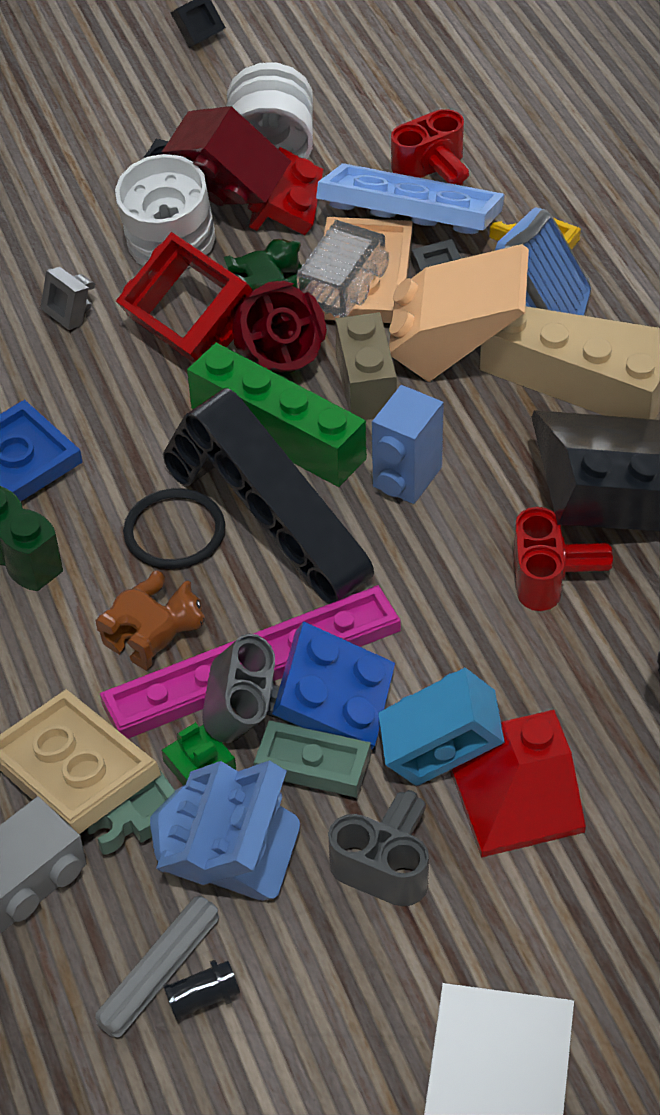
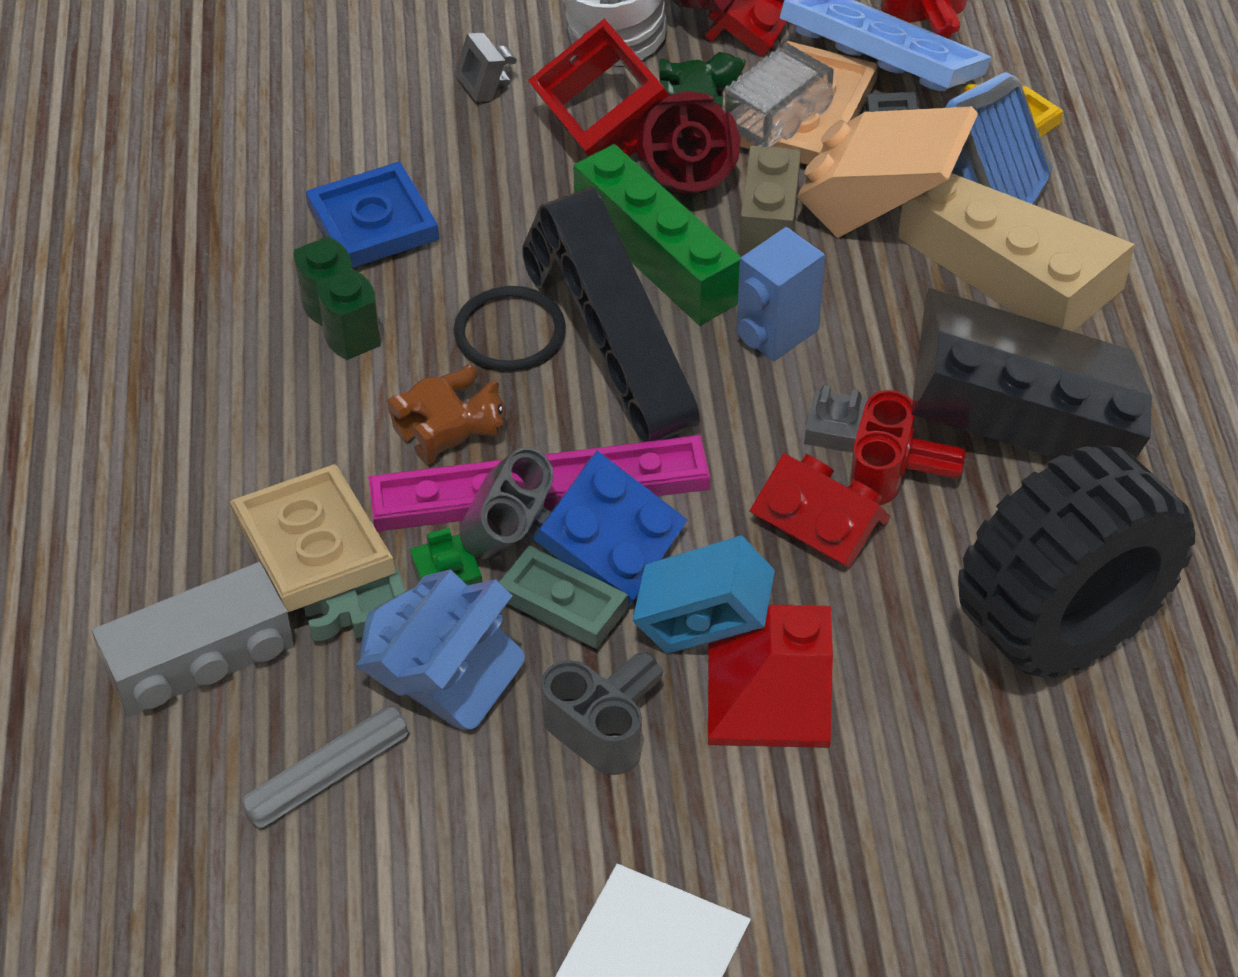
camera: 15 degrees right, 0 degrees up
black pin [163,960,241,1021] -> none
none -> red bracket [749,453,891,569]
none -> flat silver tile [804,385,868,453]

